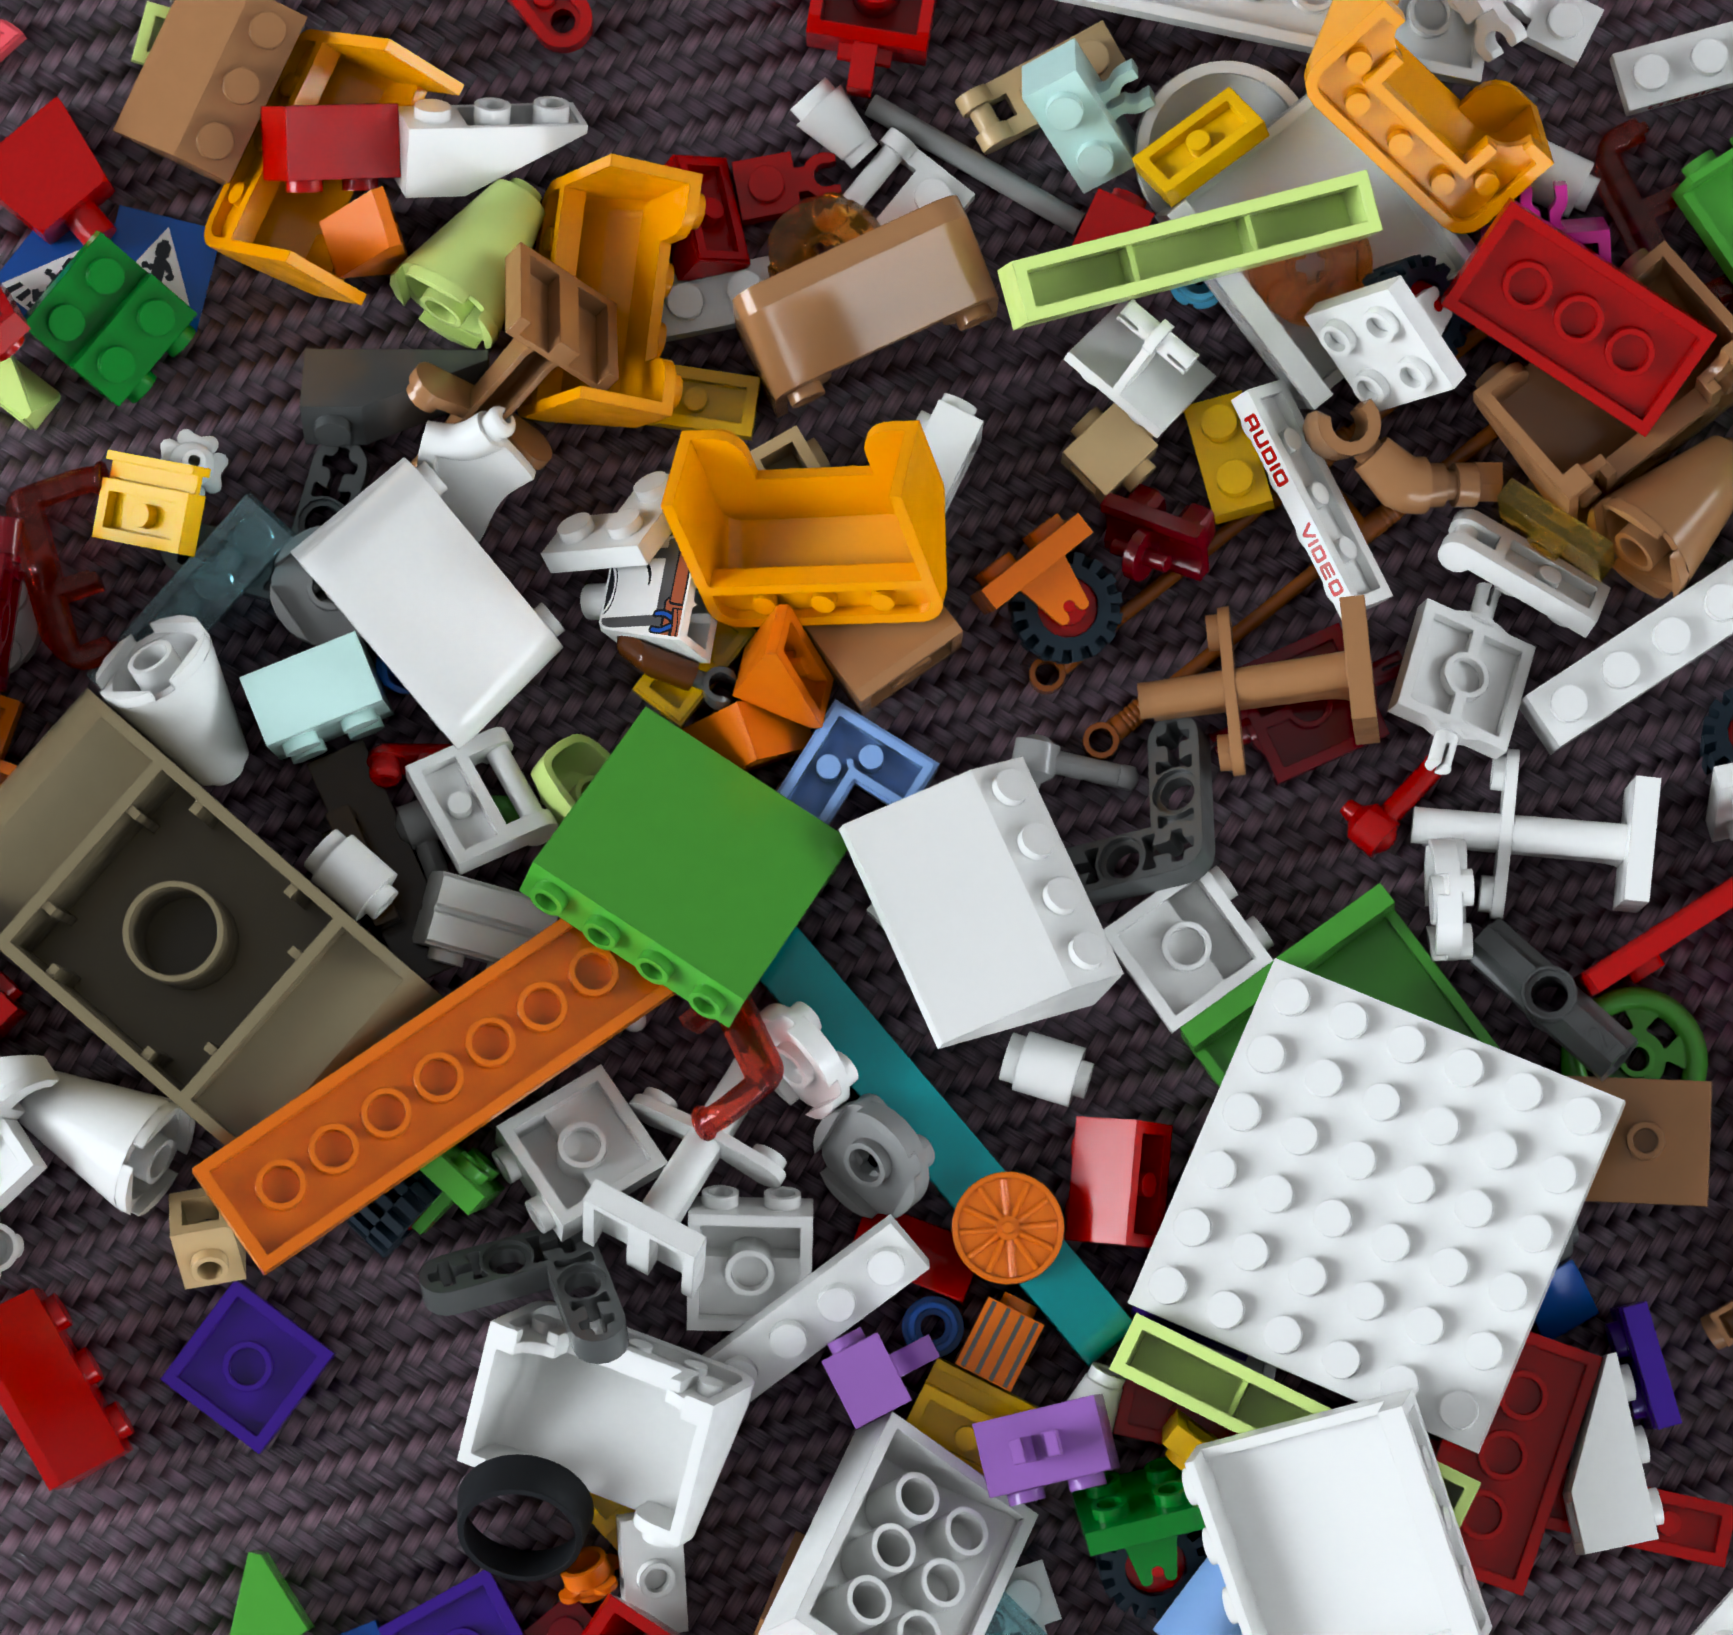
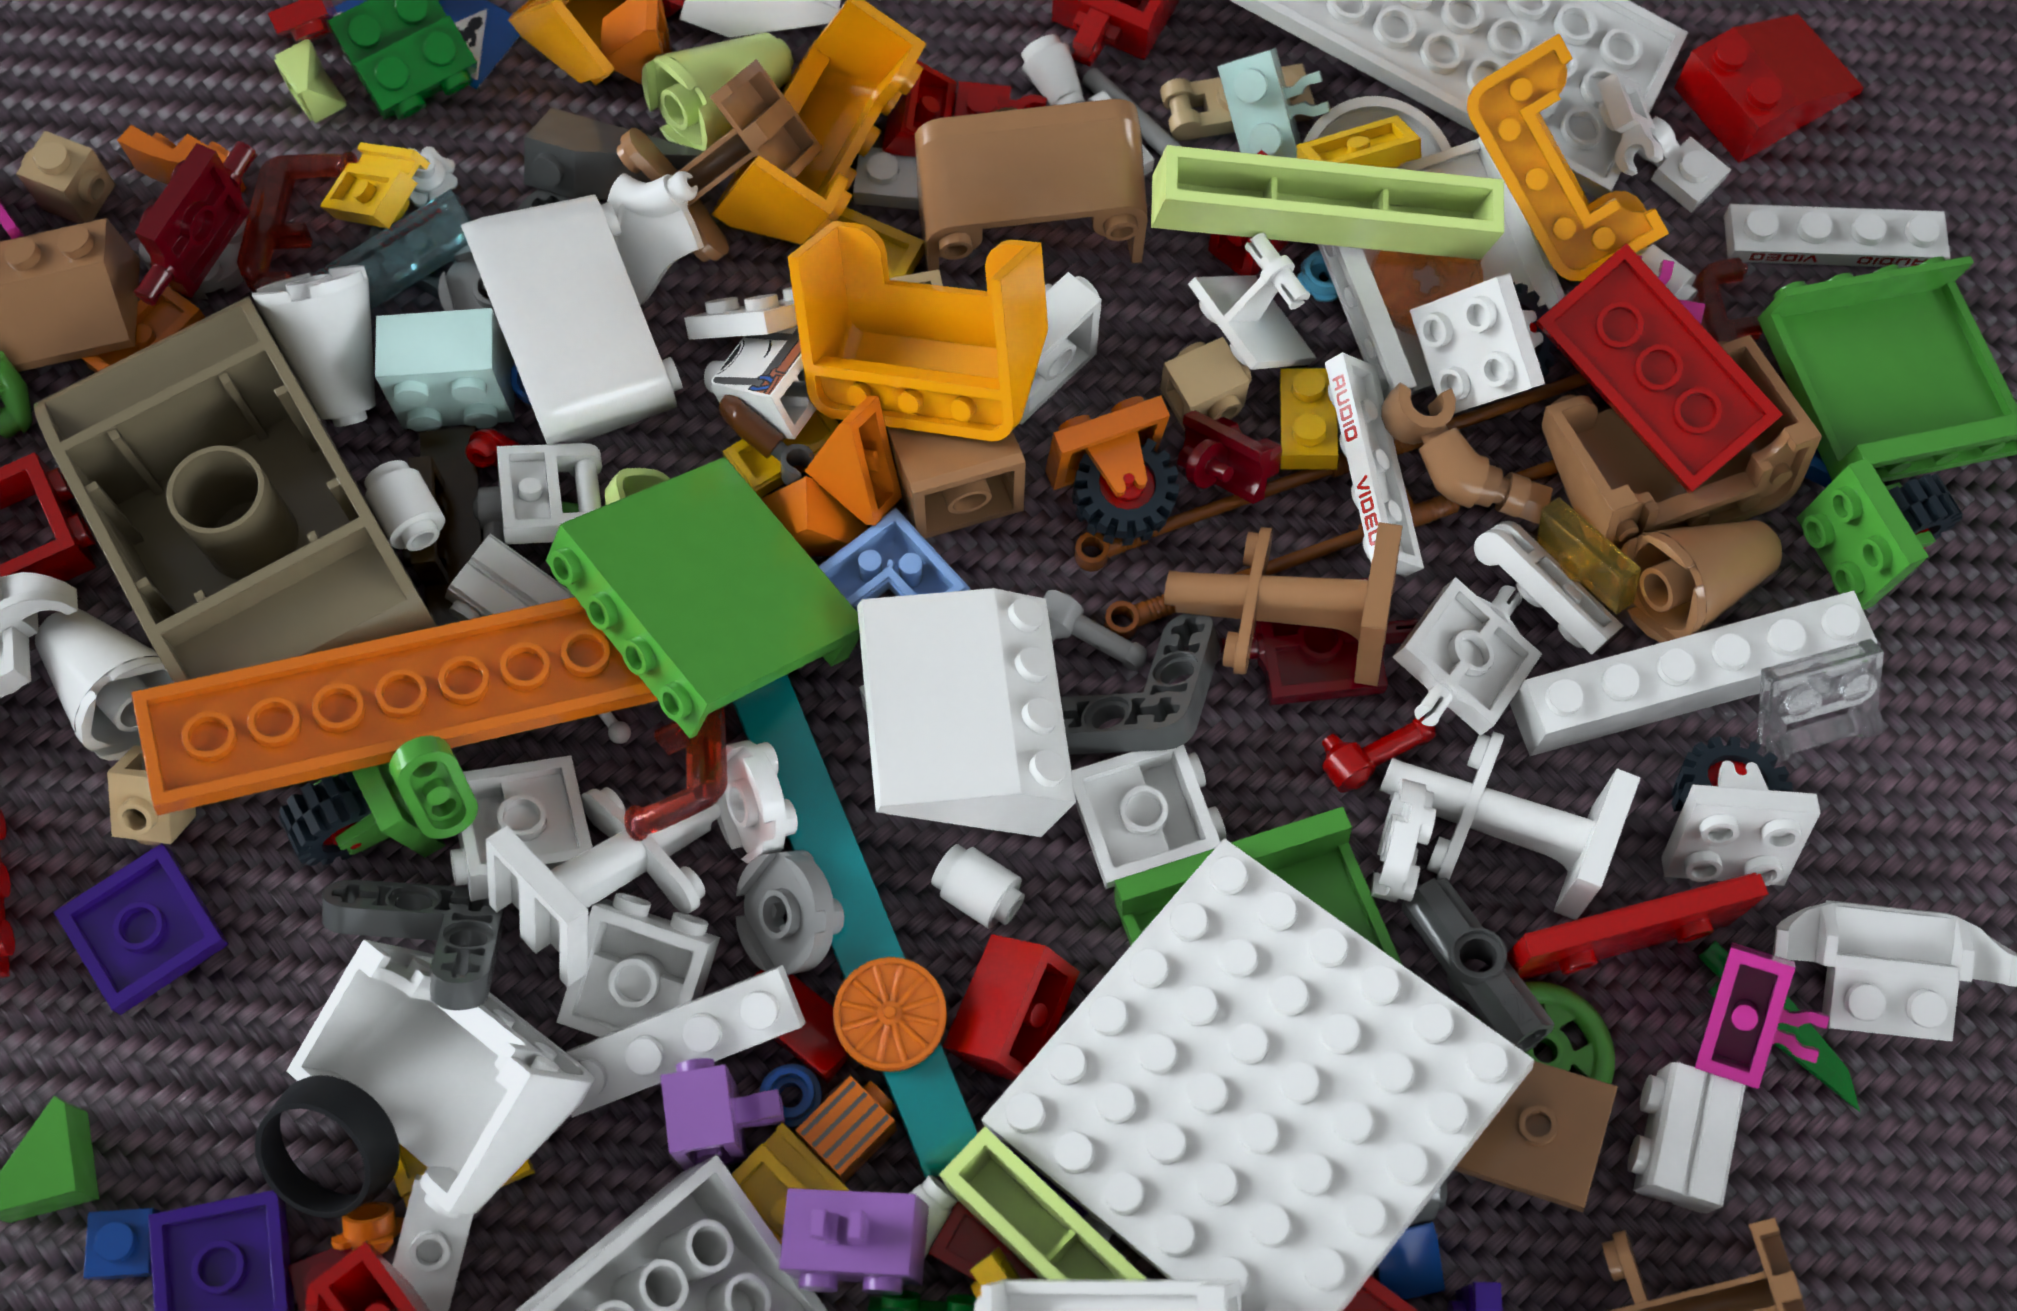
camera: 15 degrees right, 15 degrees down
none -> bright green plate [389,736,478,839]

